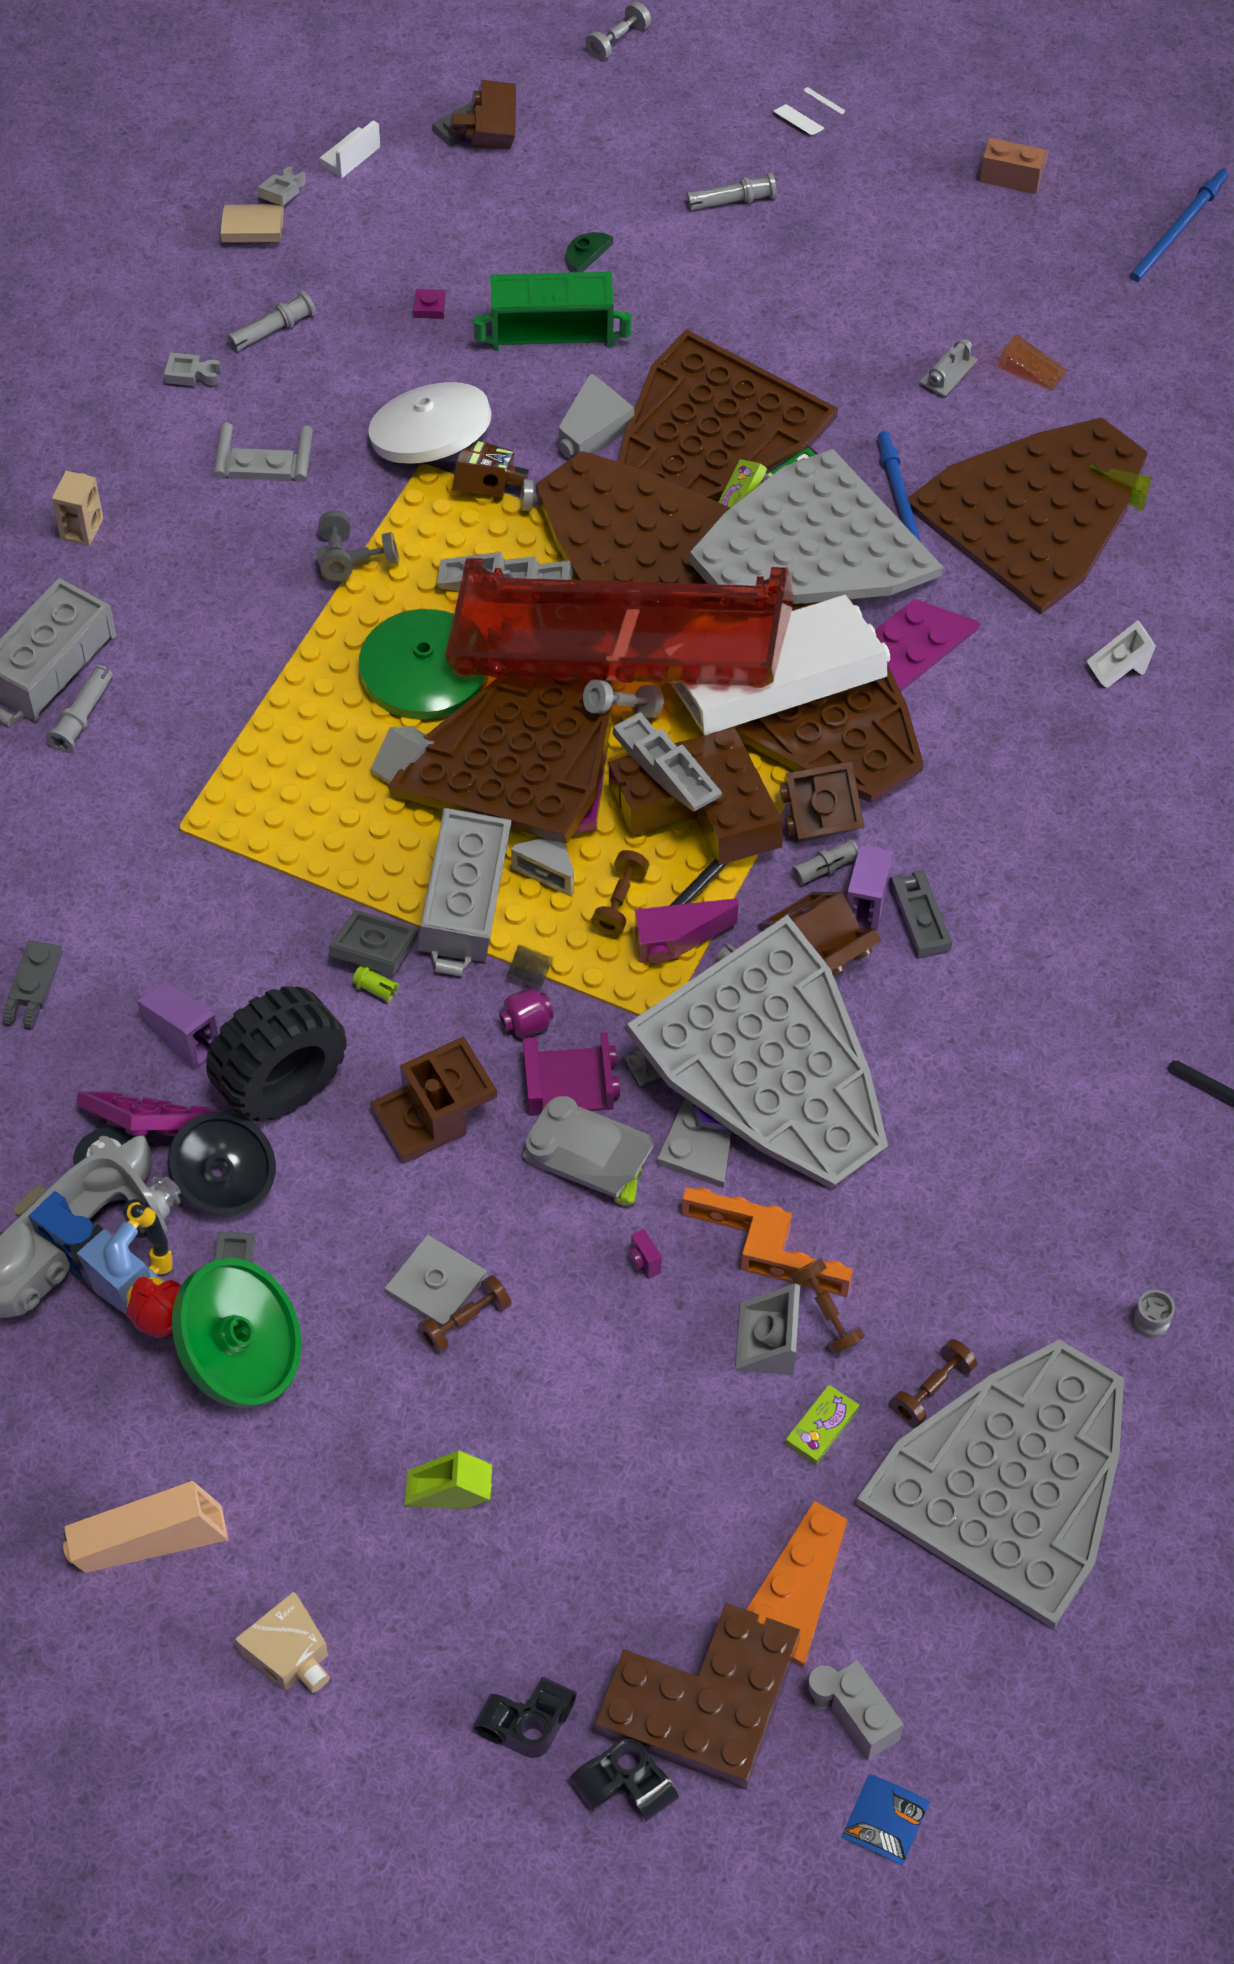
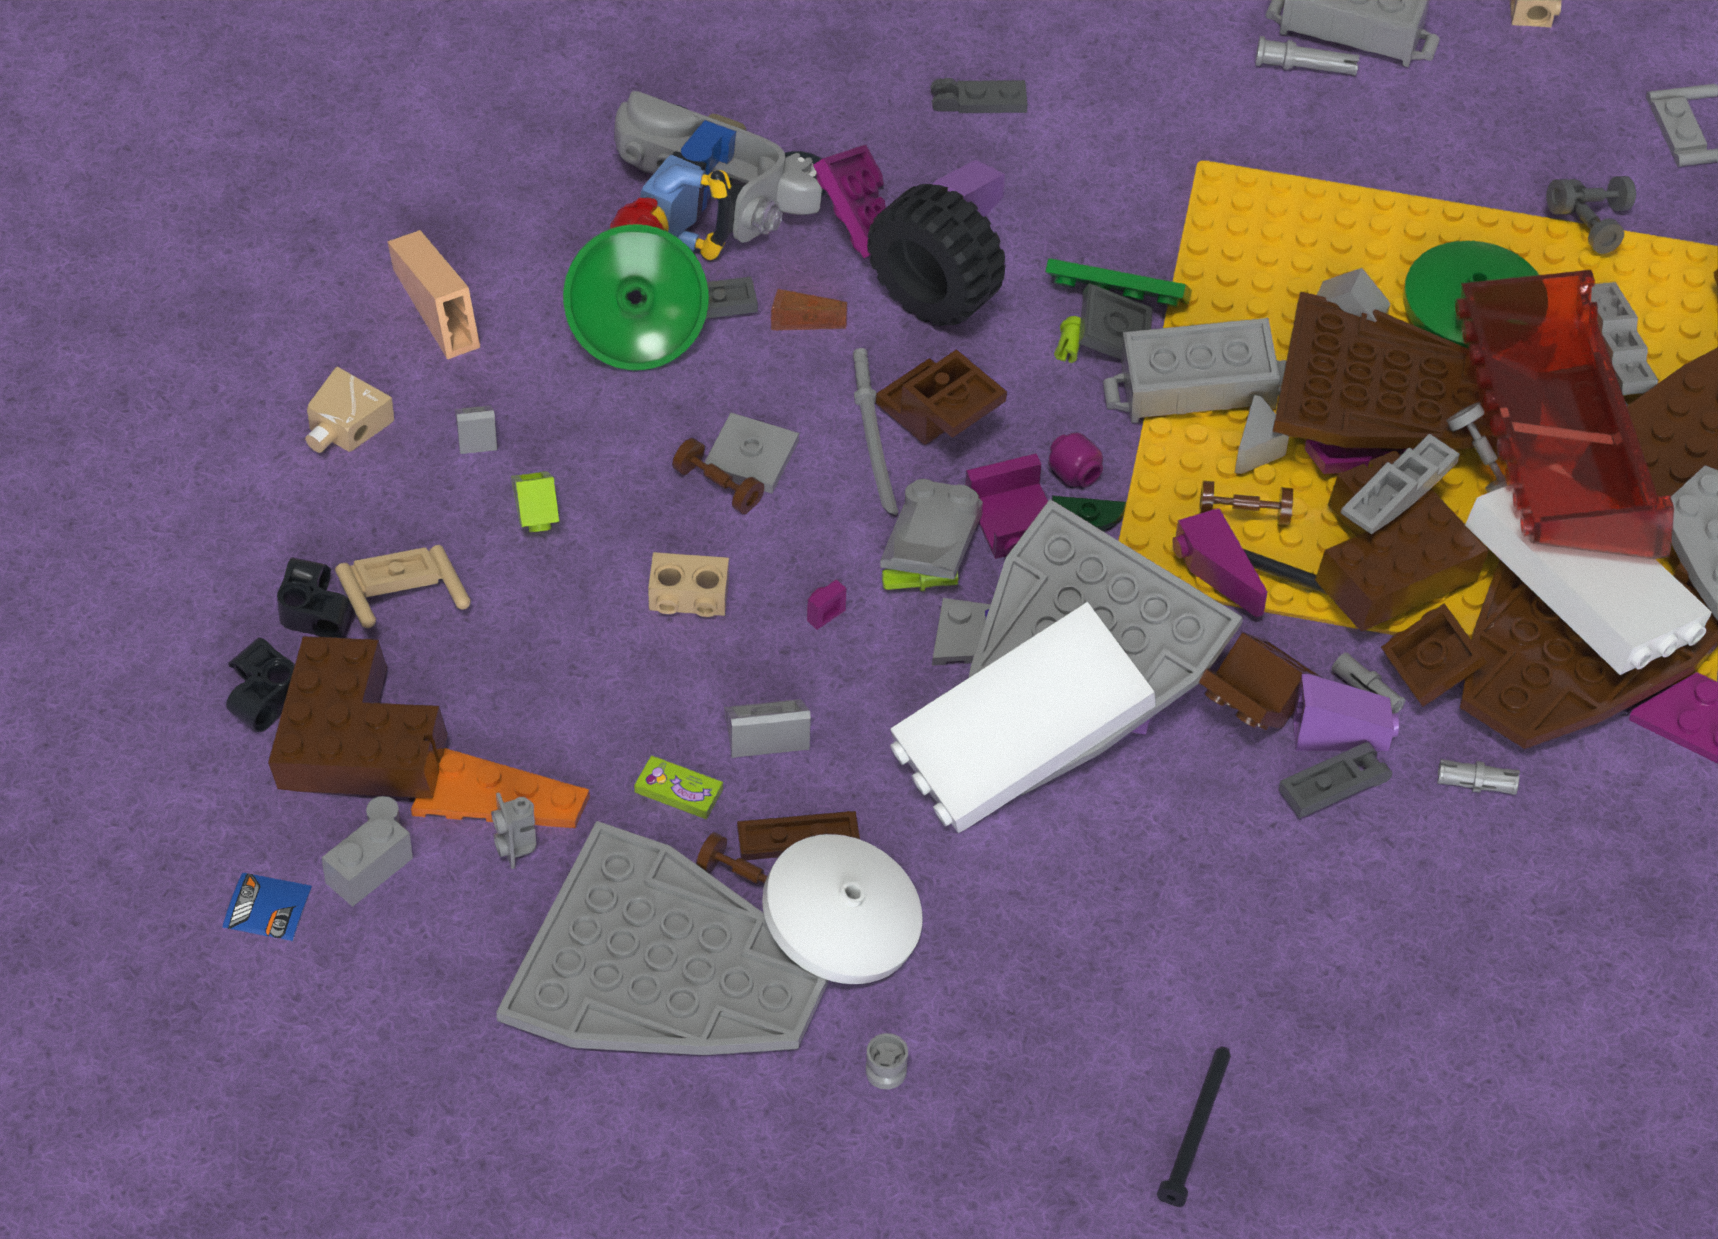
camera: 75 degrees right, 5 degrees down
black dish [168,1112,276,1217] -> none
clear smoke tile [506,945,553,990] -> none
orange bracket [682,1187,853,1297] -> none
reddish brown wheel [789,1258,865,1354] -> none
none -> tan plate [335,545,471,628]
none -> light grey slope [454,405,497,454]
none -> light grey hinge [491,792,537,869]
none -> tan brick [648,552,729,617]
none -> reddish brown tile [737,811,860,860]
none -> white dish [762,834,922,984]
none -> clear orange slope [771,289,848,331]
none -> light grey sword [853,348,898,515]
none -> white brick [890,602,1156,833]
none -> green plate [1045,258,1192,307]
none -> dark green plate [1052,495,1126,532]
none -> light grey pin [1437,759,1520,795]

